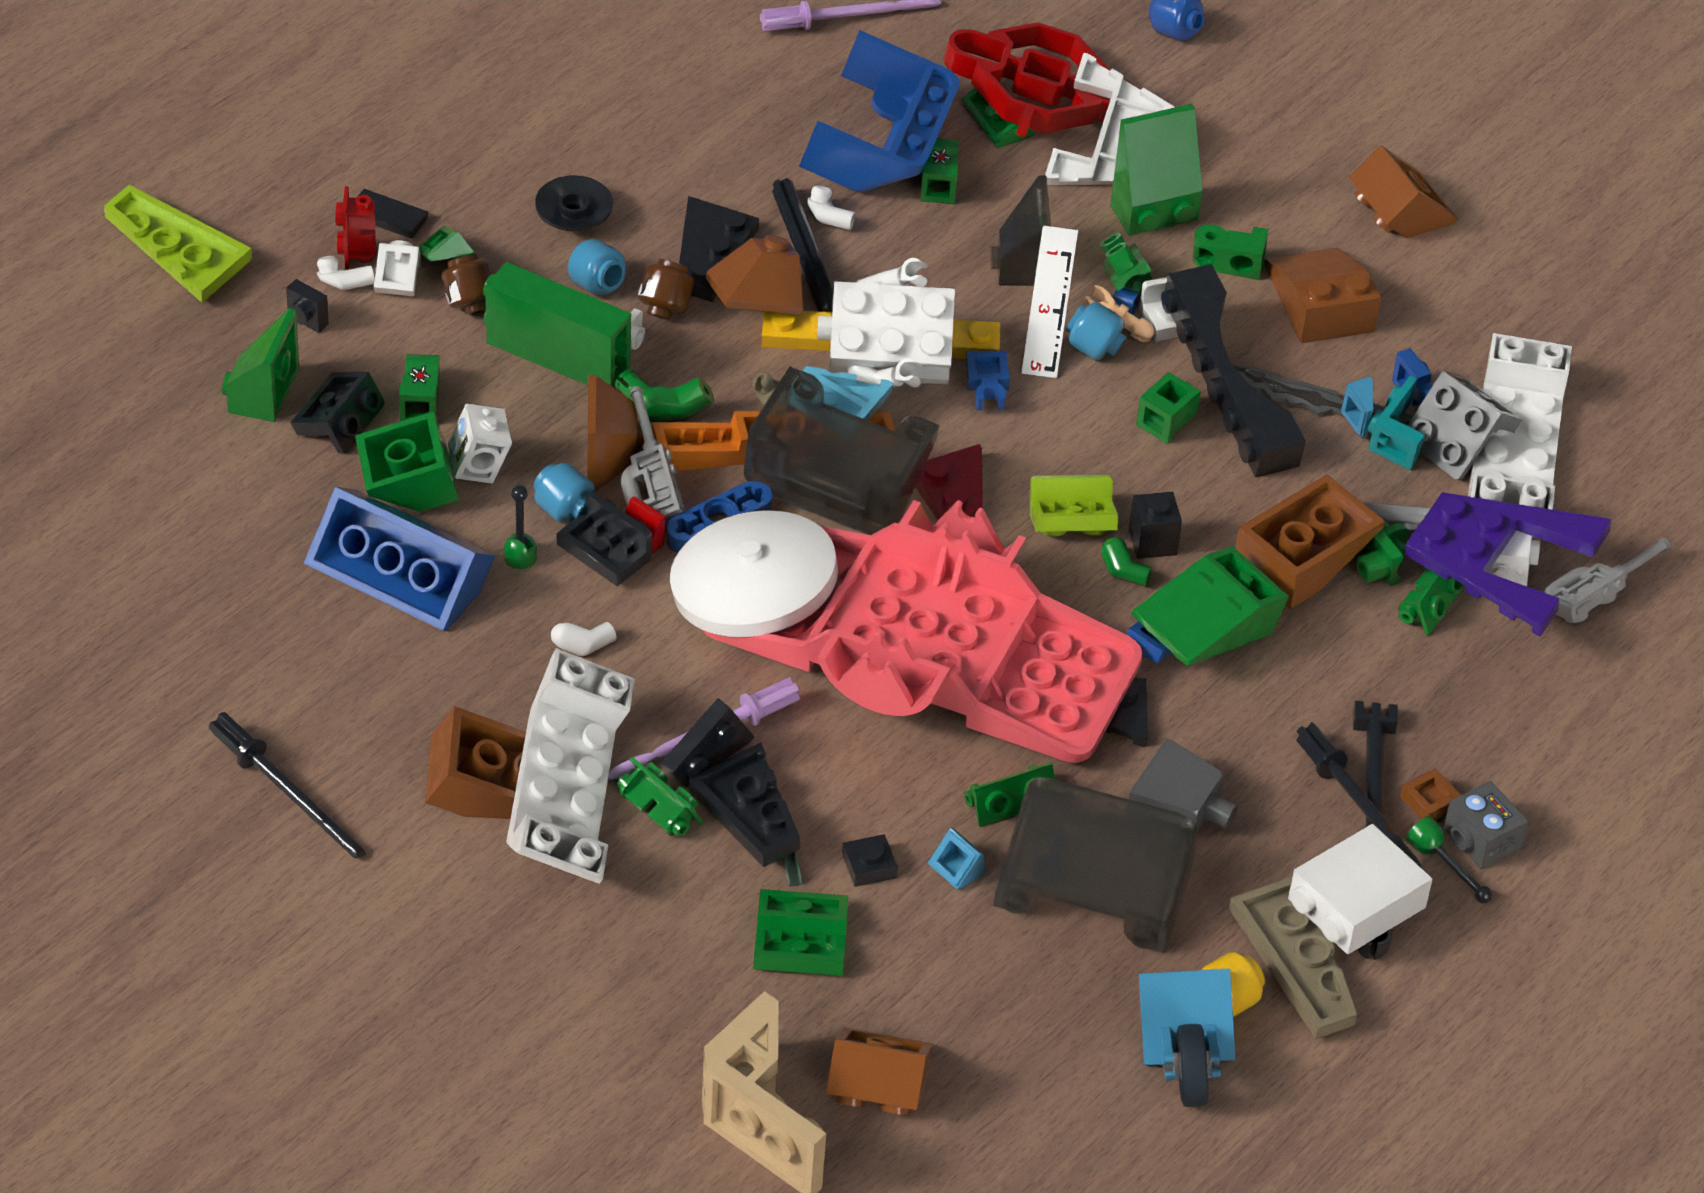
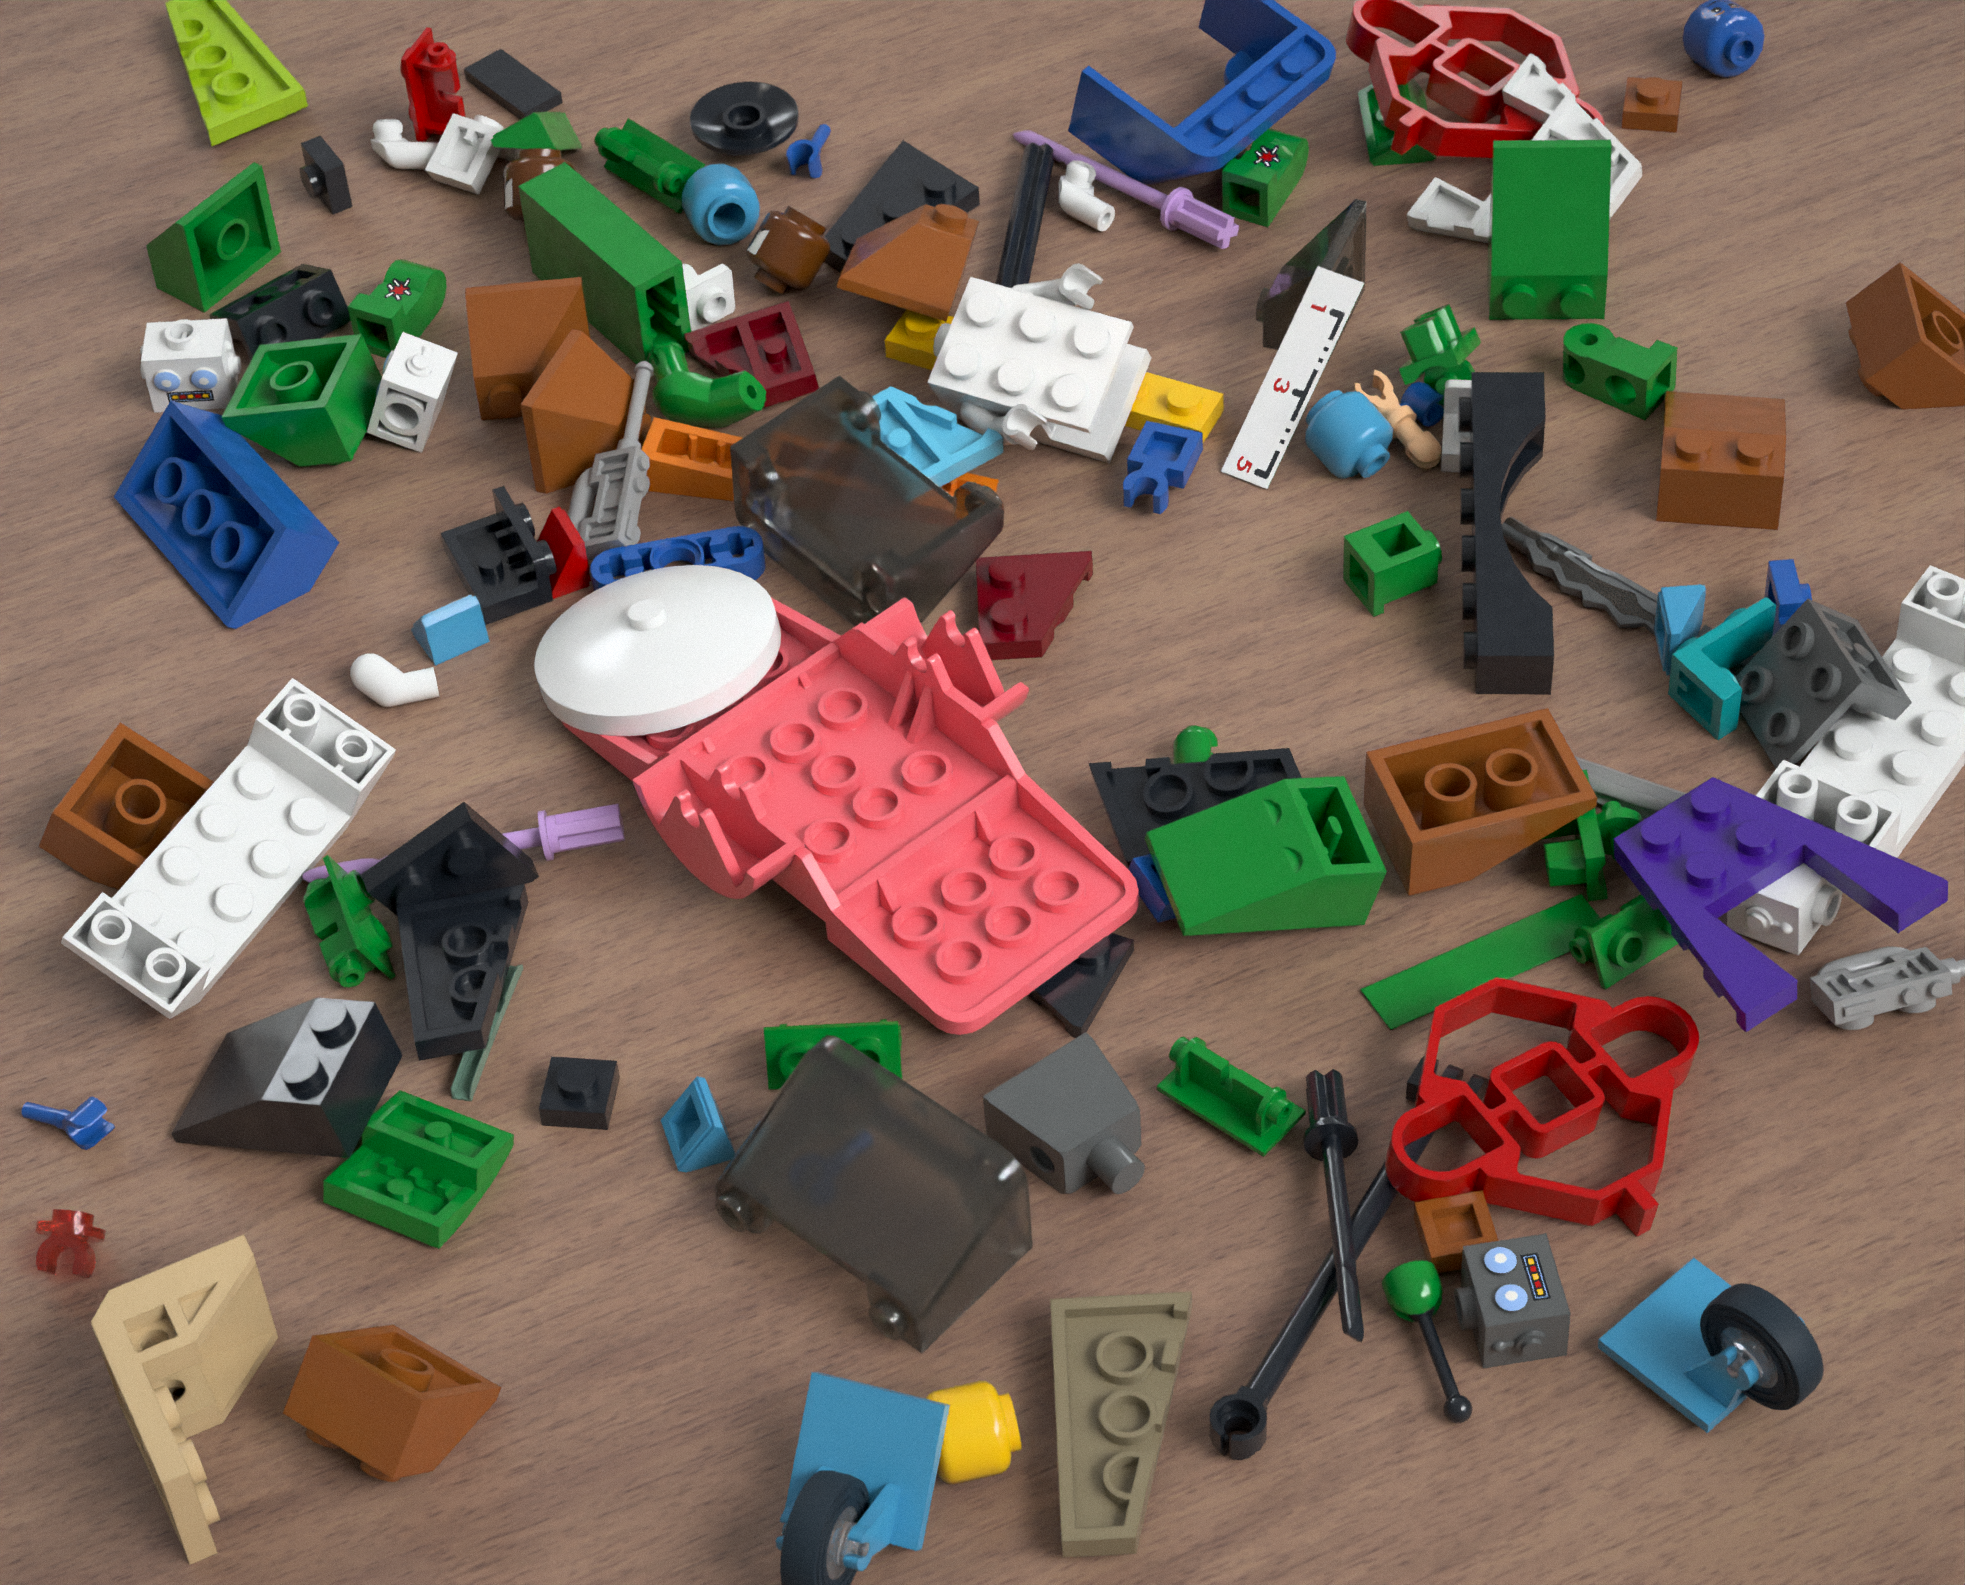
camera: 30 degrees right, 0 degrees up
green hinge [503,485,537,569] -> none
dark azure head [533,463,595,524] -> none
lime bracket [1029,475,1118,536] -> none
black brick [1129,492,1182,559] -> none
white brick [1288,824,1433,955] -> none
none -> blue hand [21,1096,115,1150]
none -> clear red plate [35,1209,106,1278]
none -> white head [140,318,241,413]
none -> black slope [171,998,403,1158]
none -> dark azure slope [411,595,490,666]
none -> dark orange slope [465,277,591,421]
none -> green hinge [594,118,706,214]
none -> dark red wing [684,301,820,408]
none -> blue hand [786,124,831,178]
none -> lavender piece [1013,130,1239,249]
none -> black wing [1088,748,1302,869]
none -> green hinge [1157,1036,1306,1157]
none -> green sticker [1360,894,1601,1030]
none -> red piece [1385,977,1699,1237]
none -> plate [1598,1258,1824,1433]
none -> dark orange plate [1622,77,1683,133]

